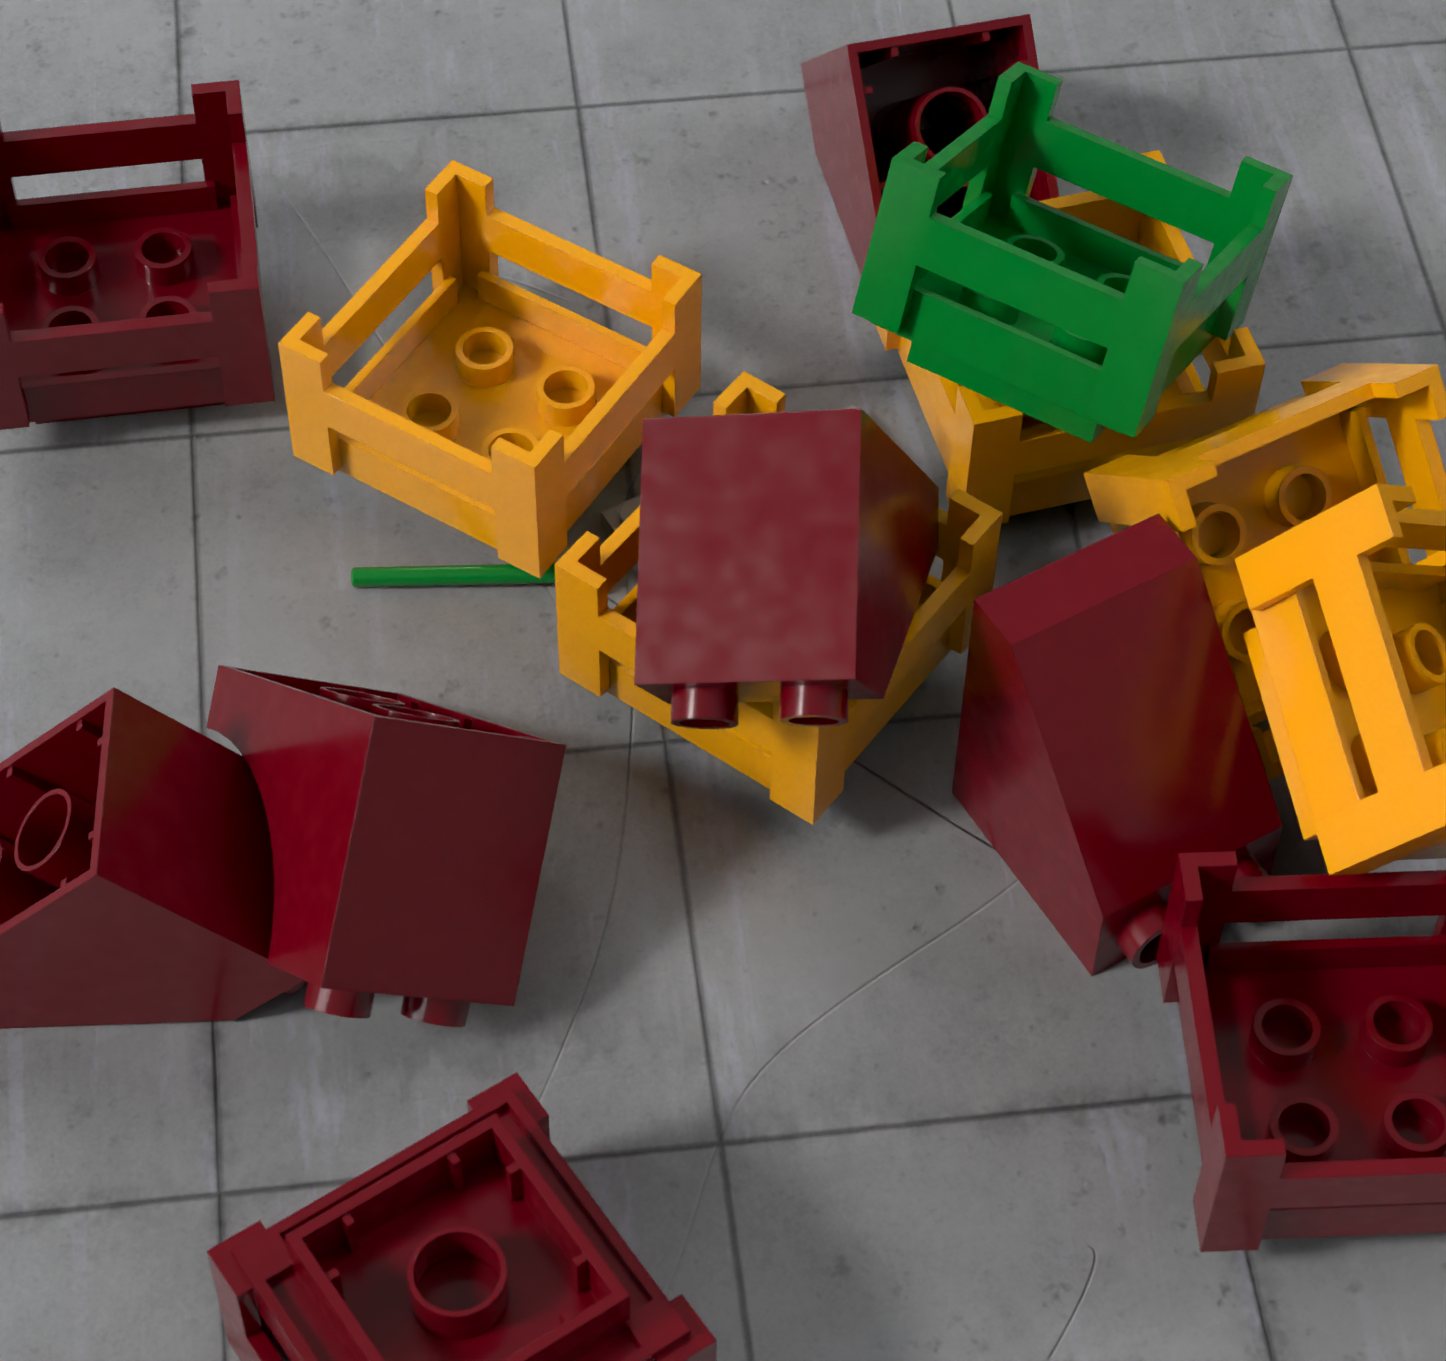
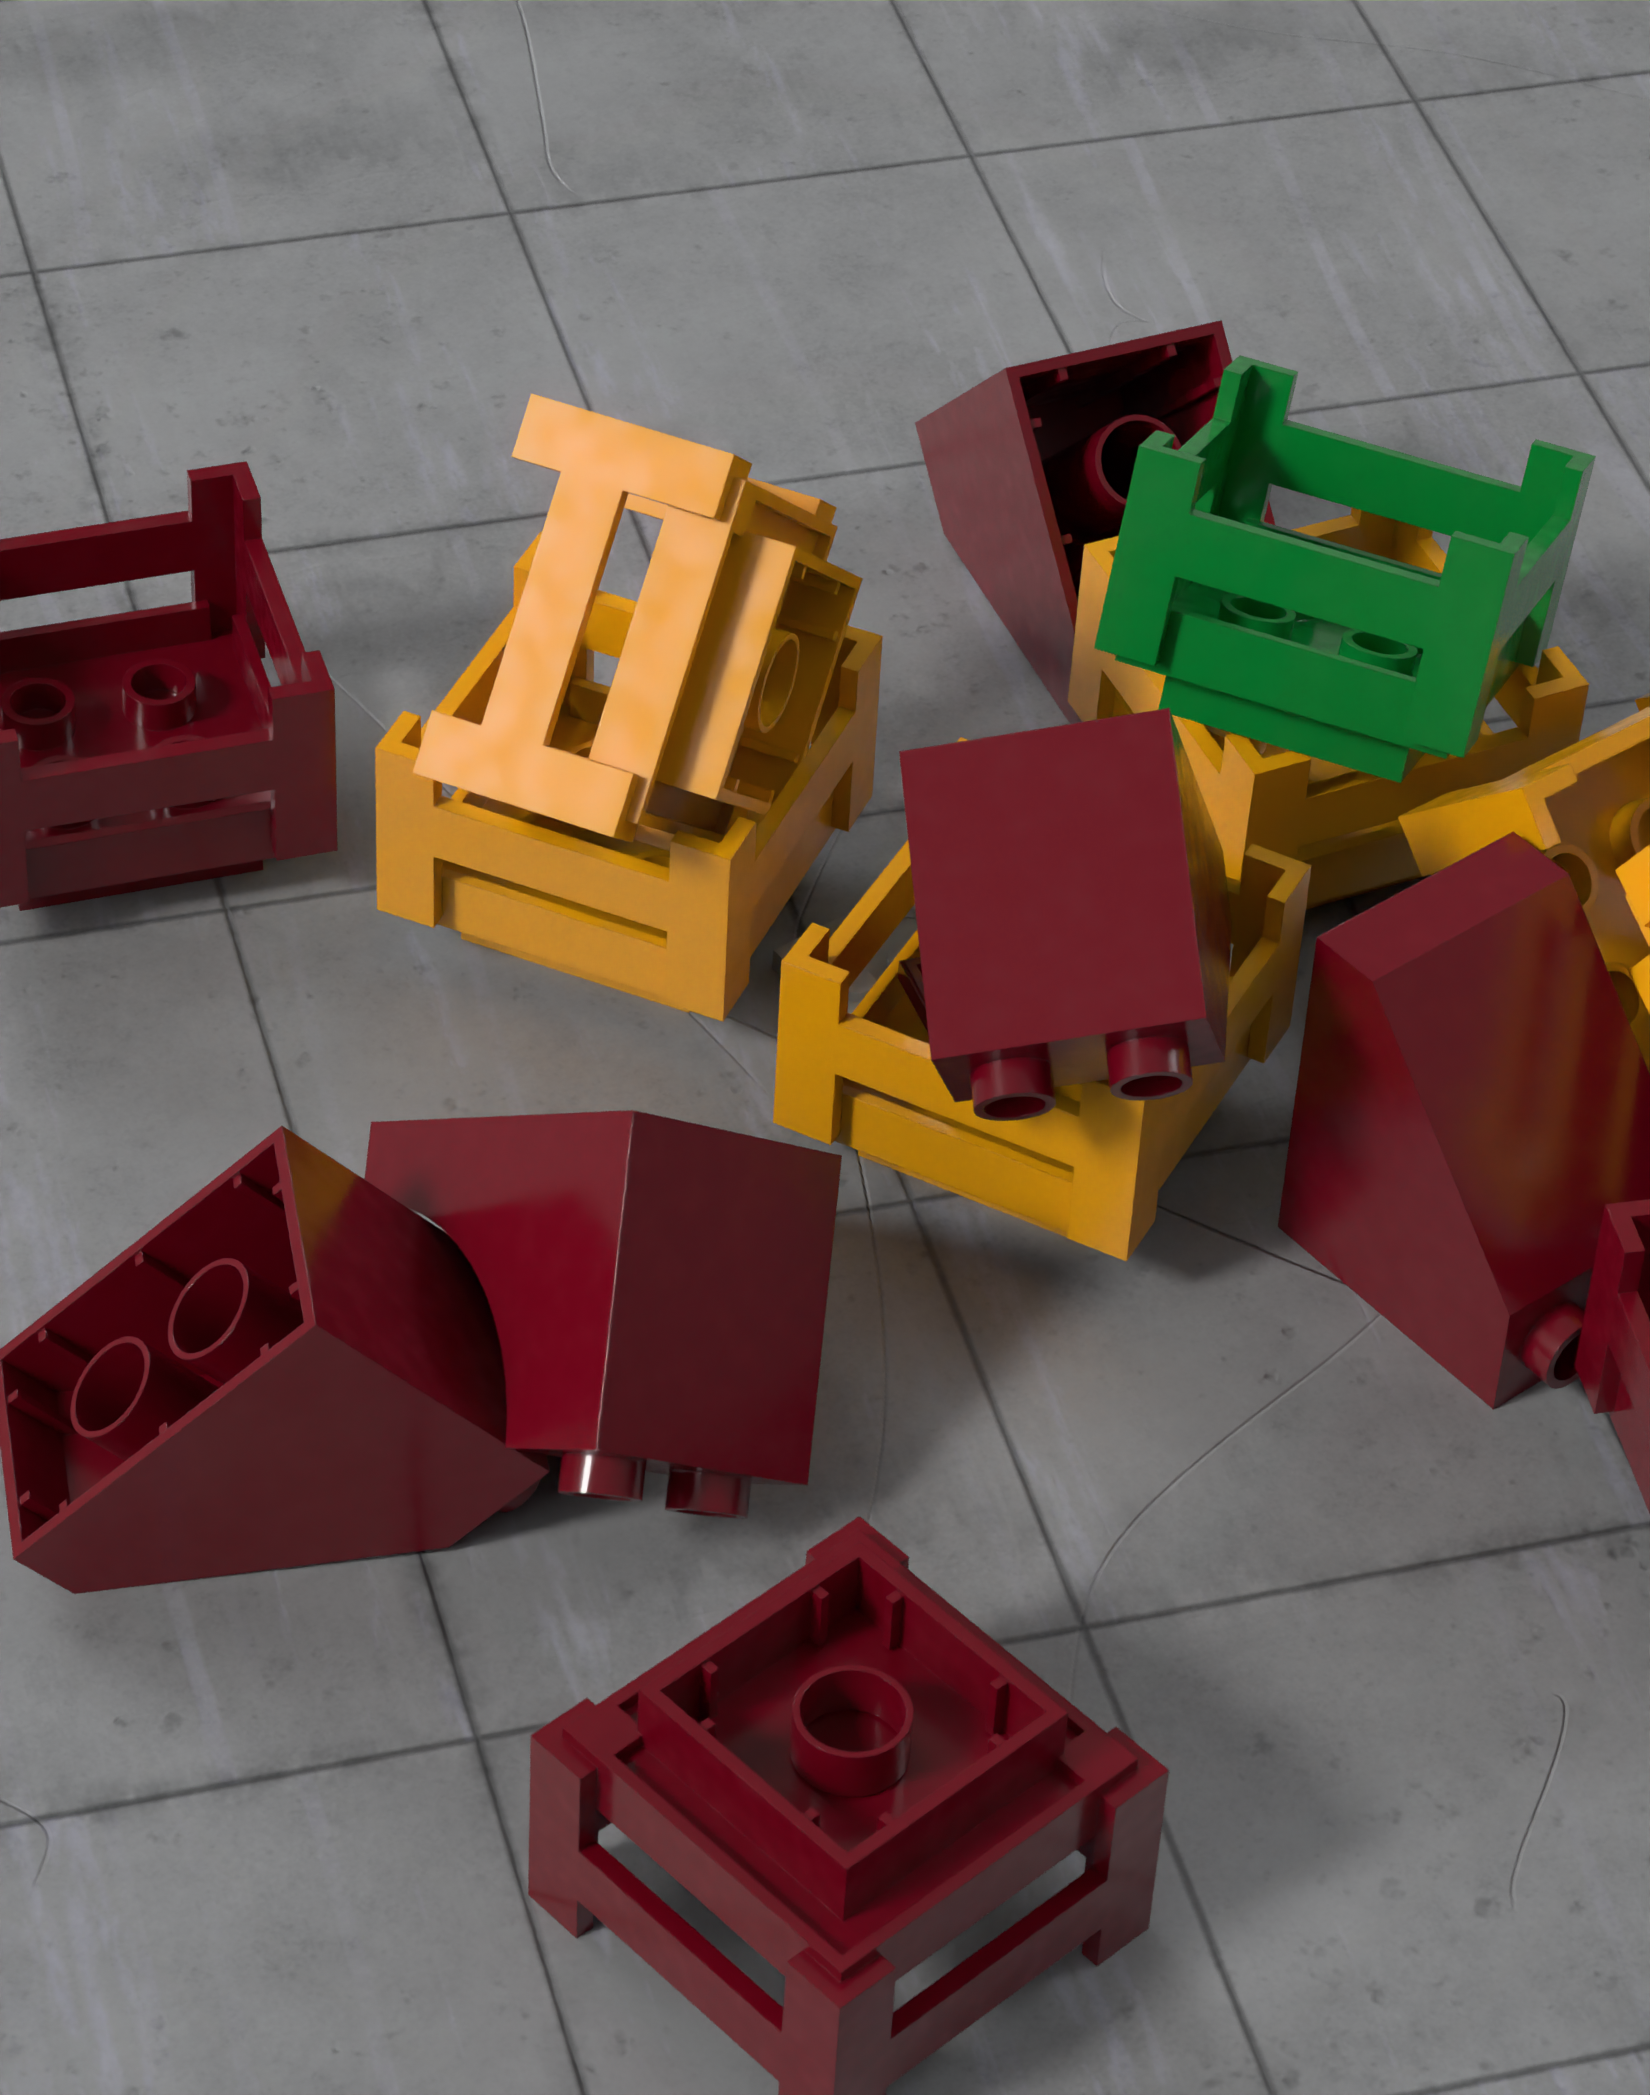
camera: 10 degrees left, 10 degrees down
green piece [351,563,555,587] -> none
none -> light orange piece [412,393,863,851]

